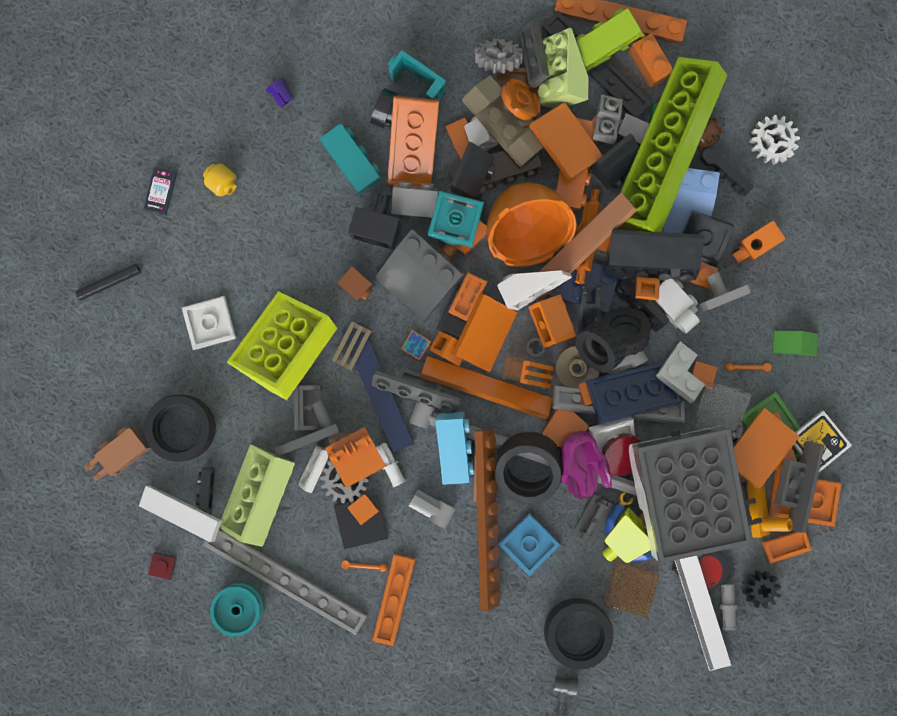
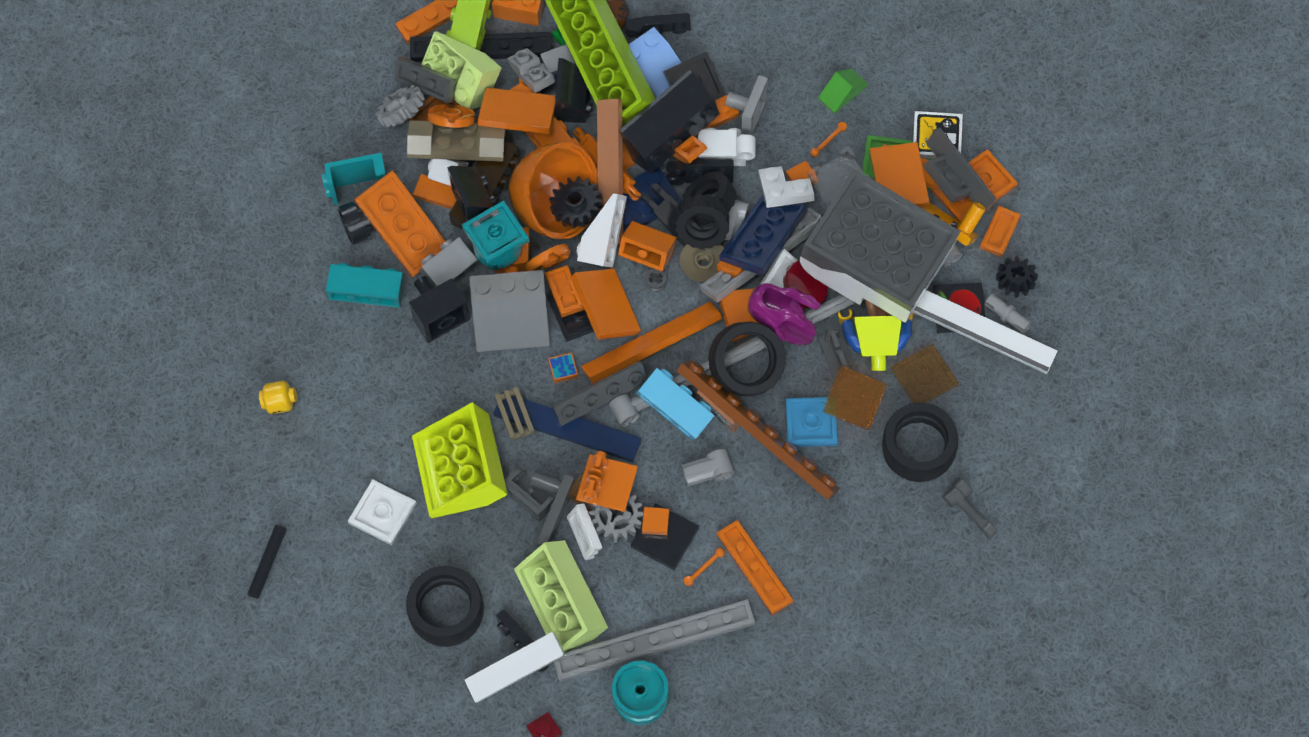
camera: 45 degrees left, 20 degrees down
nougat hinge [85,426,150,482] -> none
tile [143,167,177,215] -> none
dark purple bush [266,78,294,107] -> none
dark orange brick [337,266,373,302] -> none
white axle [376,443,406,487] -> none
orange brick [429,331,463,366] -> none
clear orange brick [501,356,528,382] -> none
orange tile [520,361,555,389] -> none
orange torso [731,220,786,264] -> none
none -> orange tile [525,244,571,271]
none -> black gear [549,176,603,229]
none -> clear orange tile [822,366,887,431]

